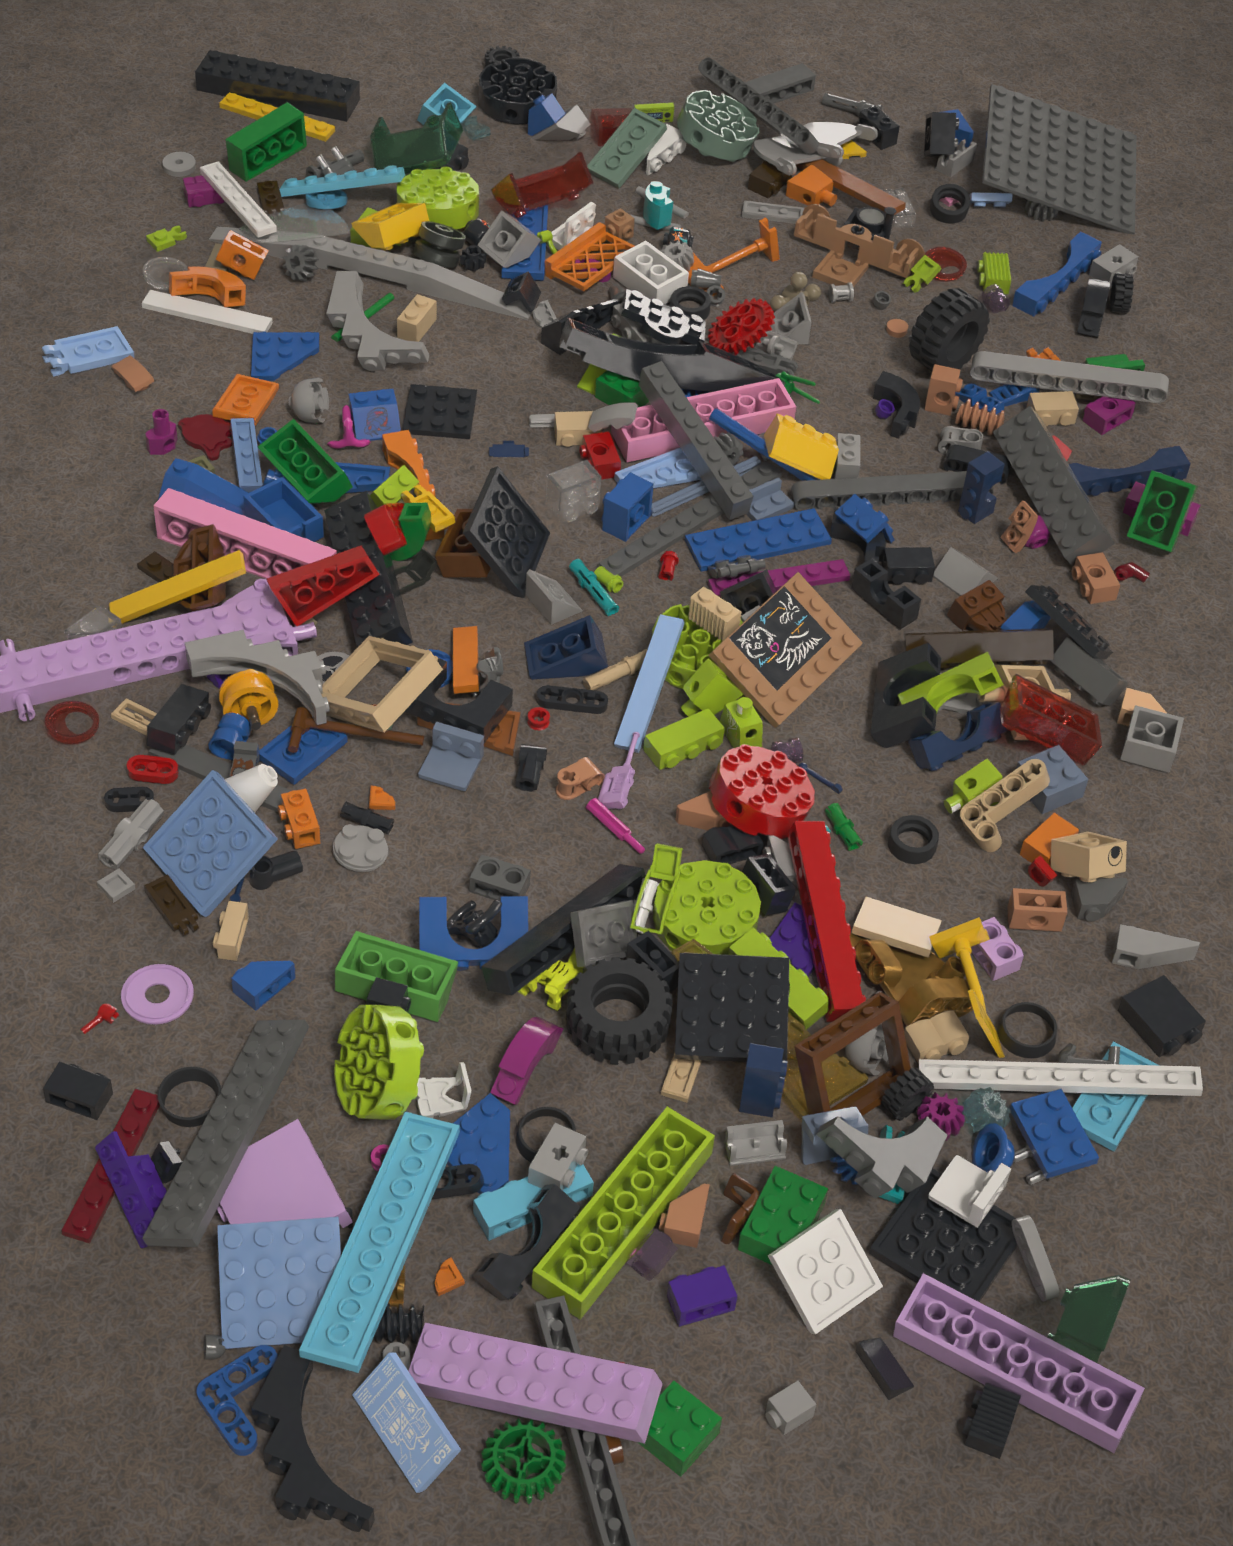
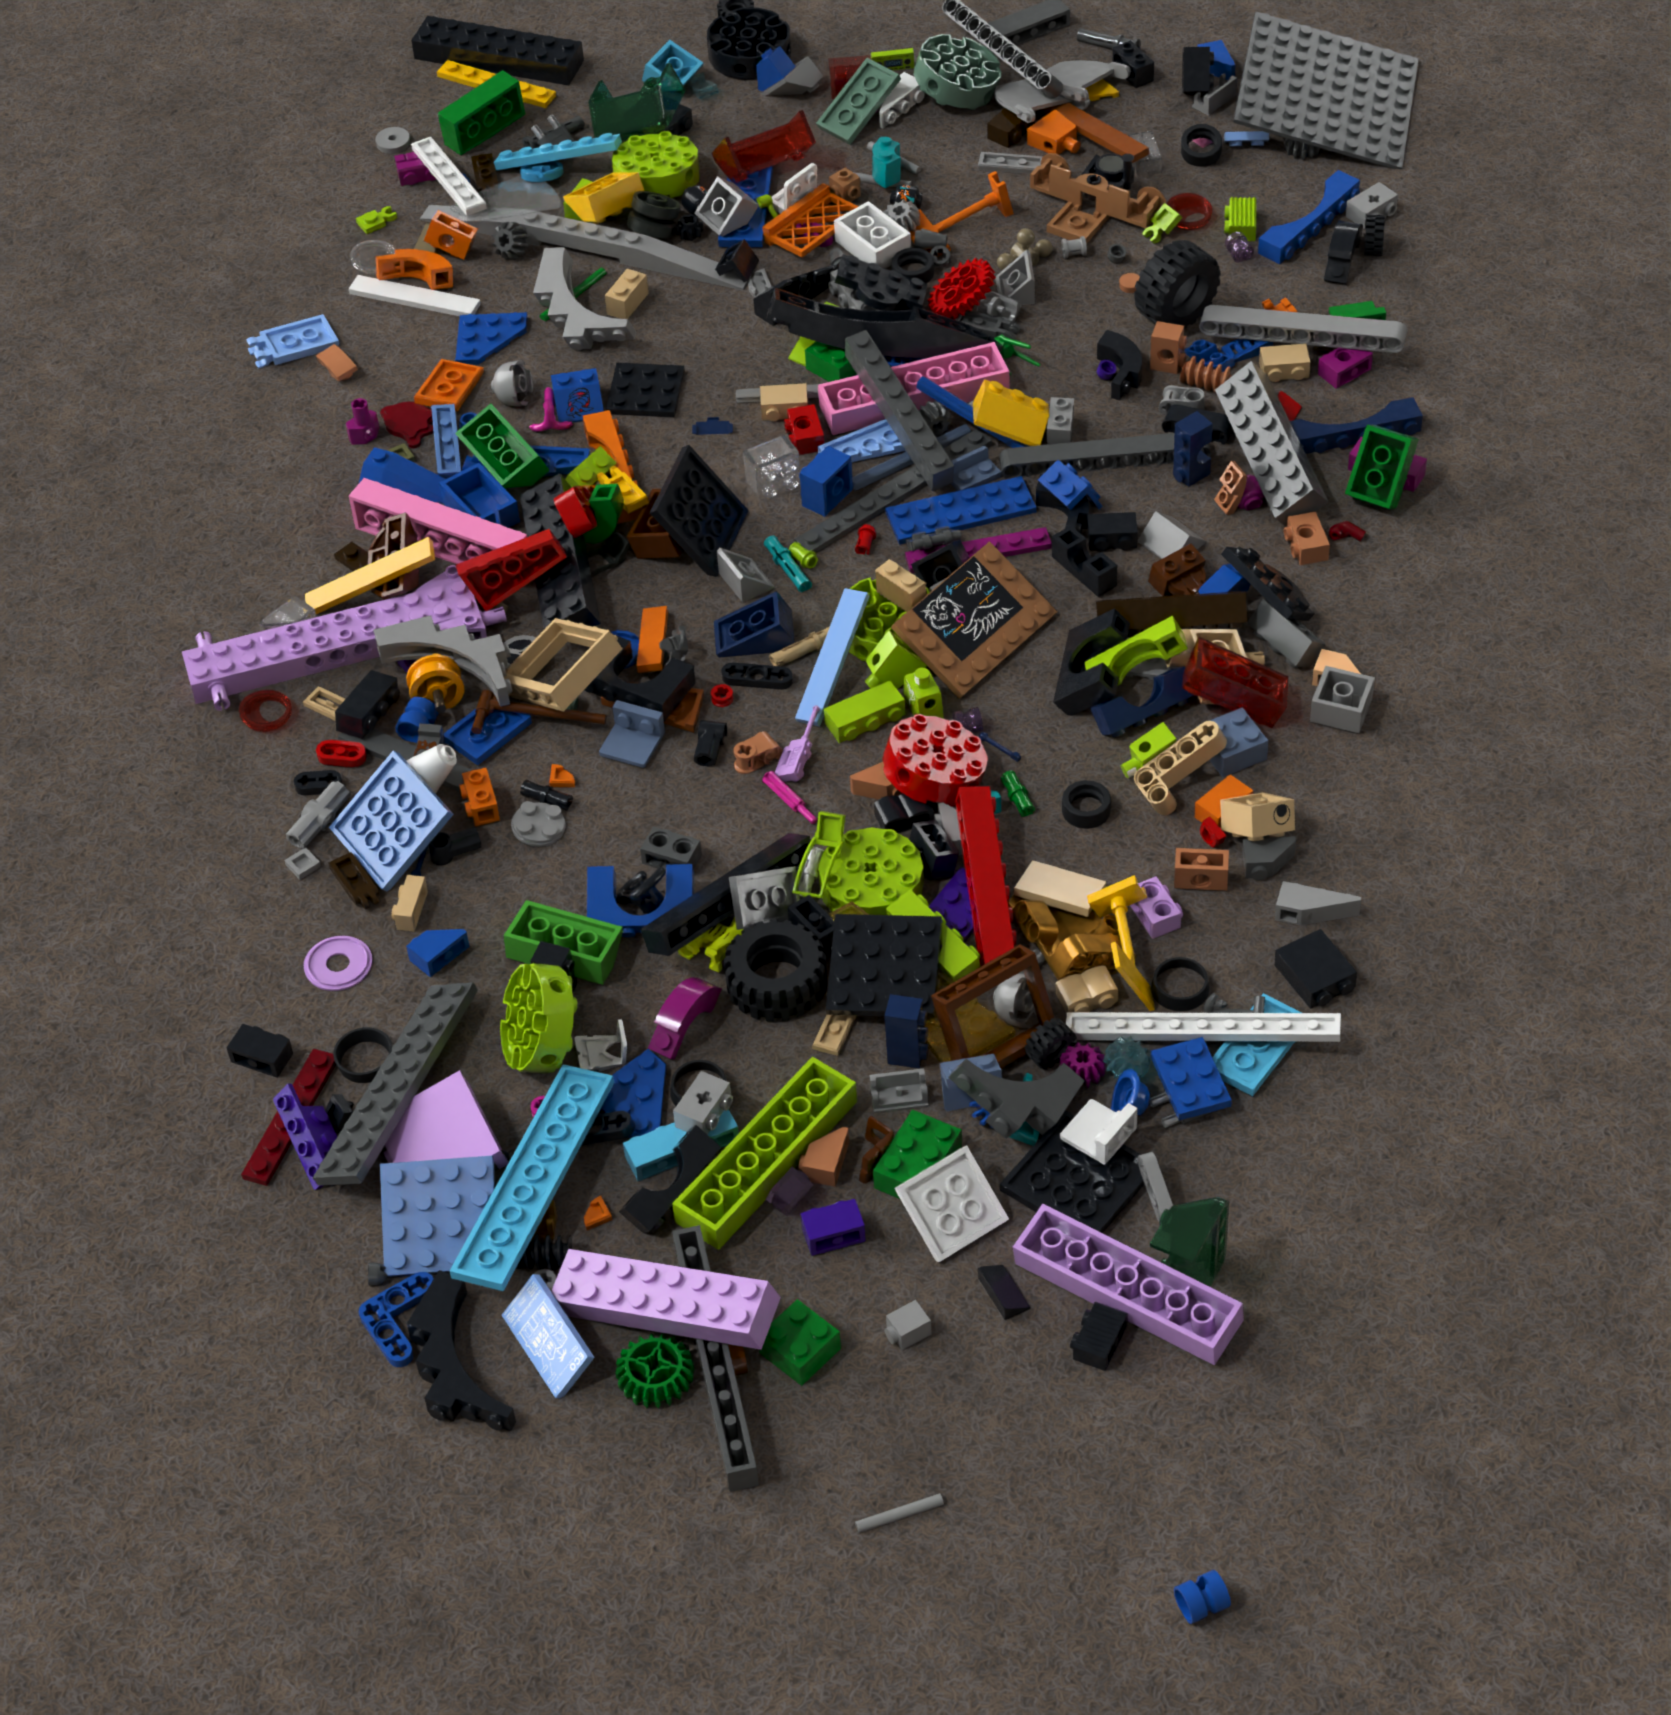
camera: 10 degrees right, 0 degrees up
red hand [80,1004,119,1034] -> none
light grey slope [588,403,638,432] -> none

